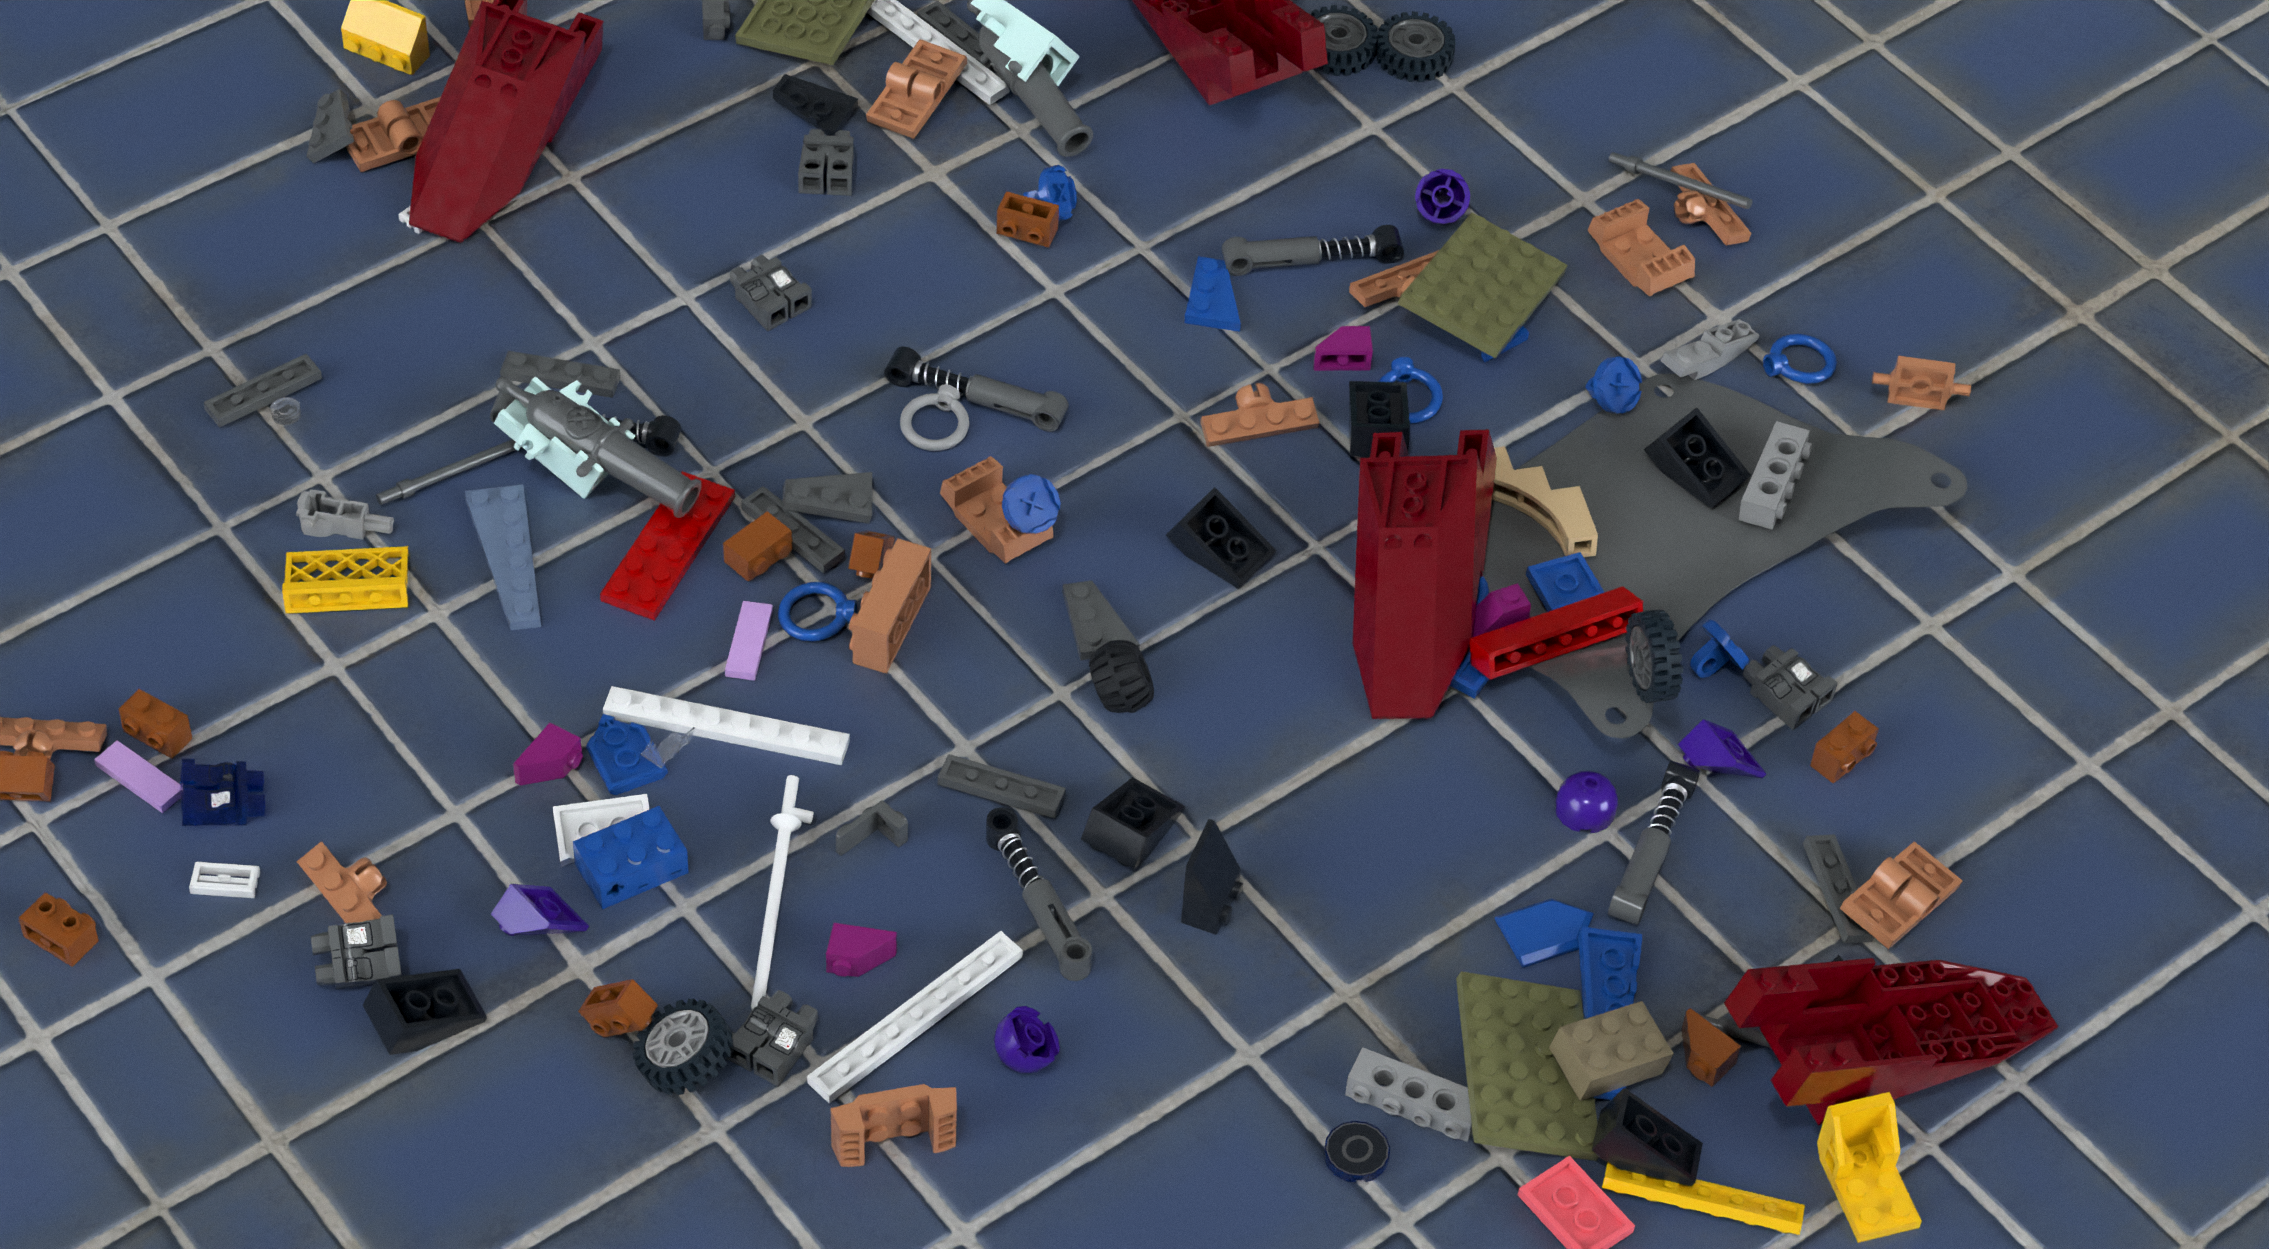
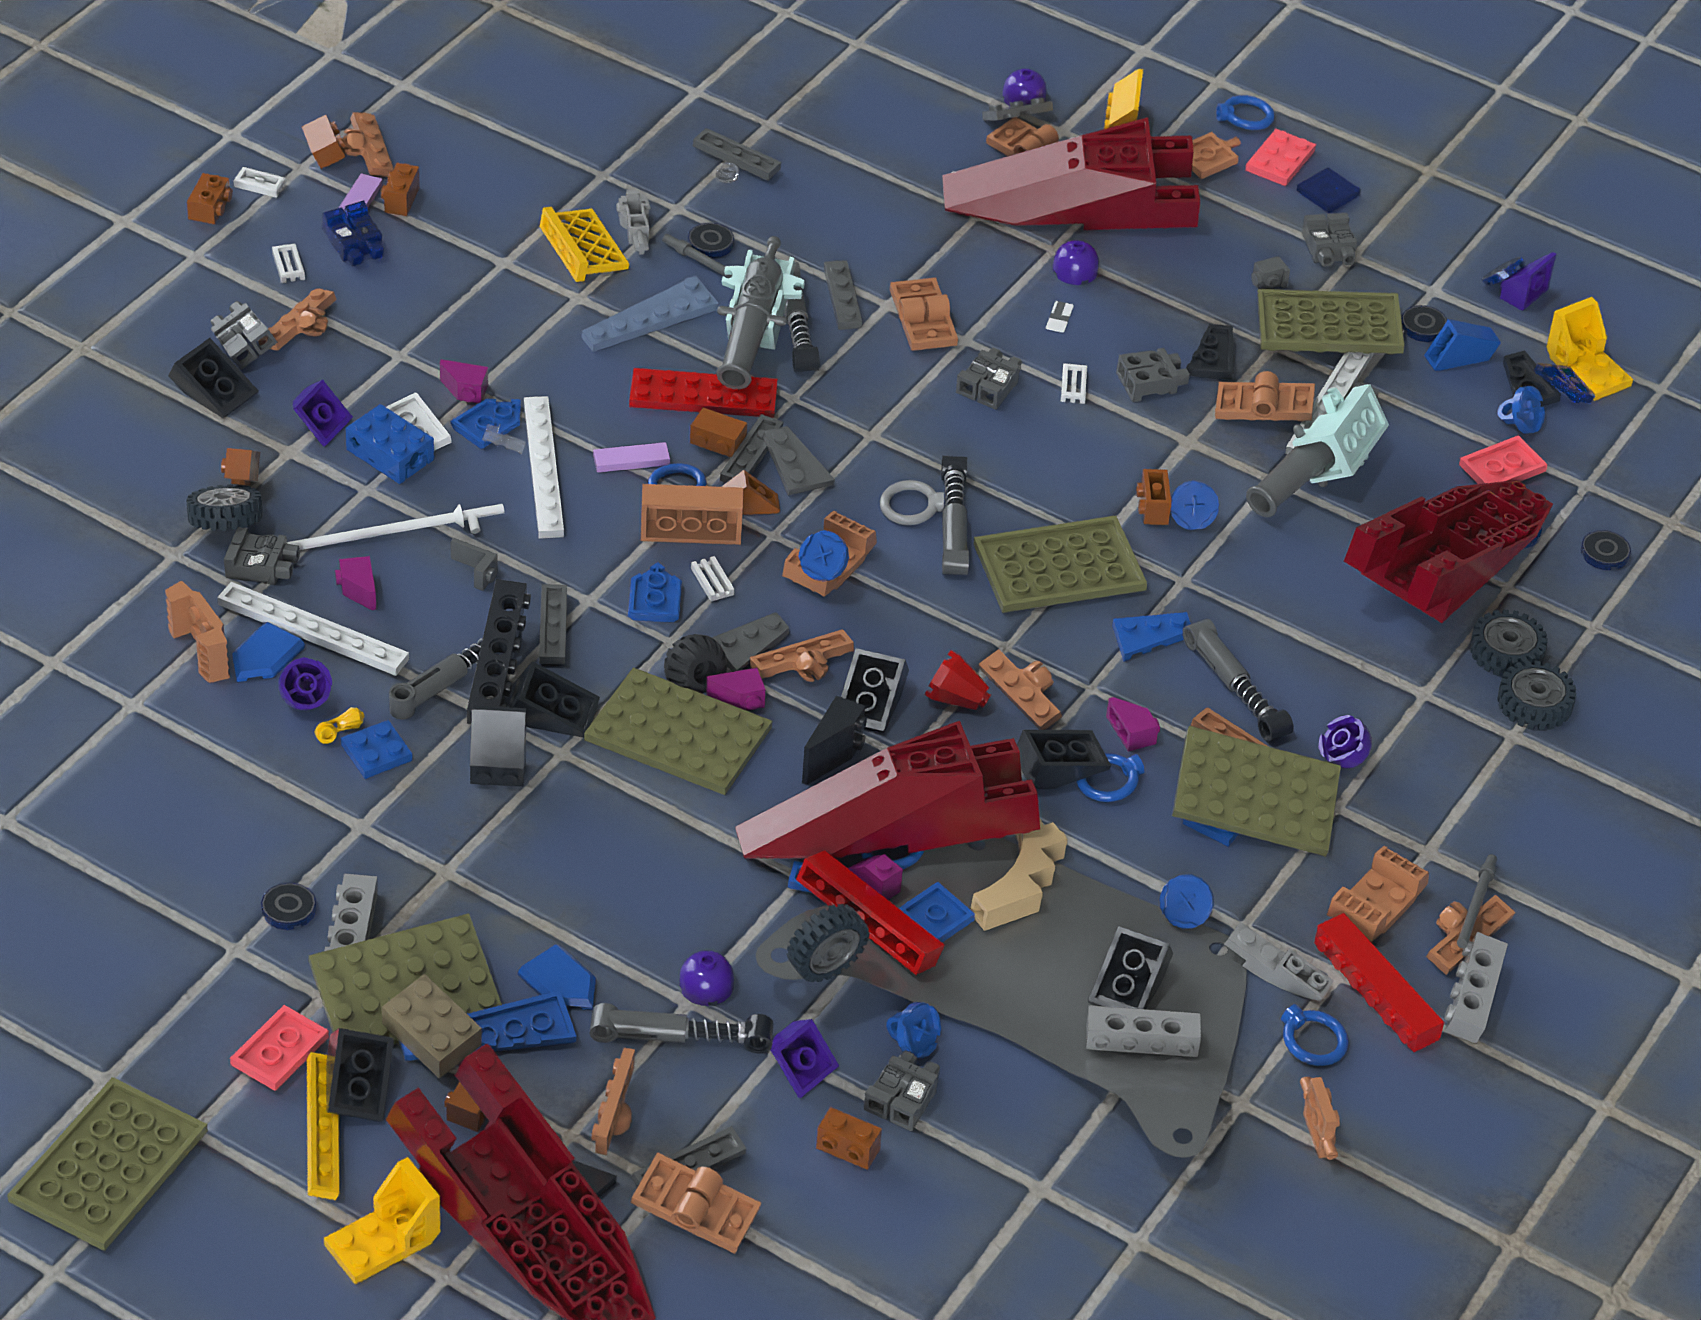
camera: 70 degrees right, 5 degrees down
none -> blue tile [232,622,305,682]
none -> white tile [234,167,286,198]
none -> yellow piece [314,707,365,744]
none -> blue plate [341,720,412,779]
none -> black brick [467,579,531,724]
none -> olive plate [584,667,772,795]
none -> nougat plate [591,1048,635,1155]
none -> blue tile [628,562,682,623]
none -> tile [688,222,734,259]
none -> white tile [691,556,734,601]
none -> magenta slope [706,668,766,711]
none -> nougat plate [750,629,854,682]
none -> black slope [802,696,867,785]
none -> nougat plate [890,278,958,351]
none -> red cone [924,650,991,710]
none -> olive plate [973,515,1147,613]
none -> dark purple cylinder [1003,68,1047,106]
none -> white sticker [1046,301,1074,333]
none -> dark purple cylinder [1052,240,1099,285]
none -> white tile [1061,364,1087,404]
none -> red brick [1314,913,1444,1052]
none -> light grey brick [1444,932,1508,1043]

